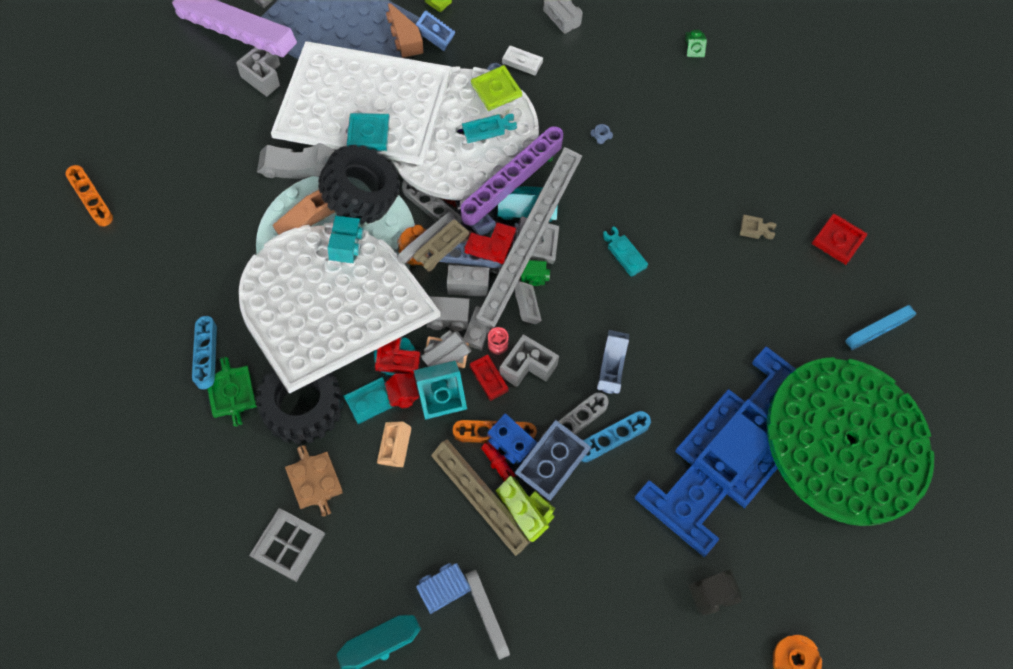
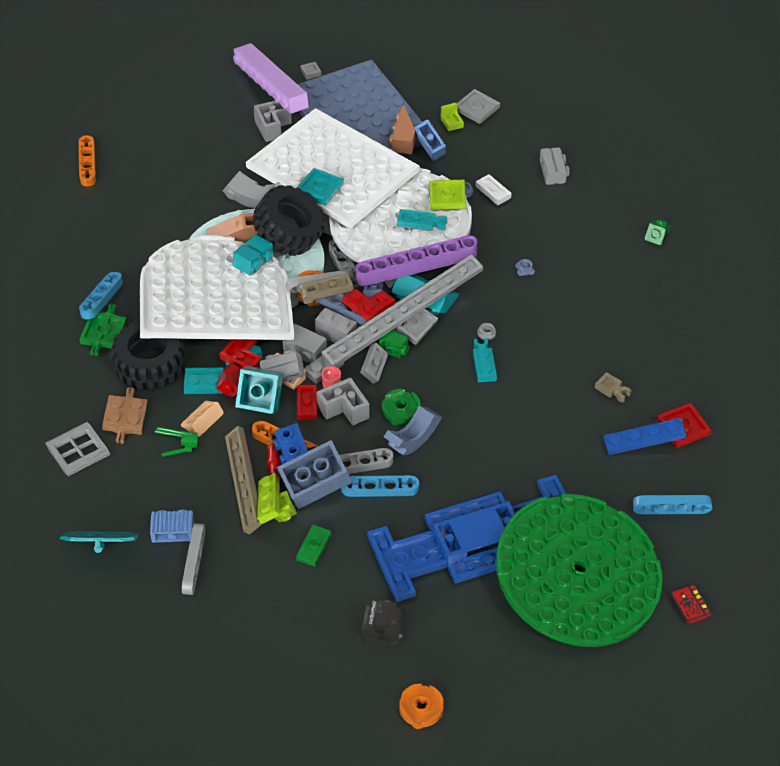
camera: 30 degrees right, 15 degrees down
none -> green plant [154,427,198,457]
none -> green plate [296,525,332,567]
none -> green plate [382,389,420,425]
none -> light grey plate [477,323,496,340]
none -> blue plate [603,418,686,455]
none -> piece [669,583,713,623]

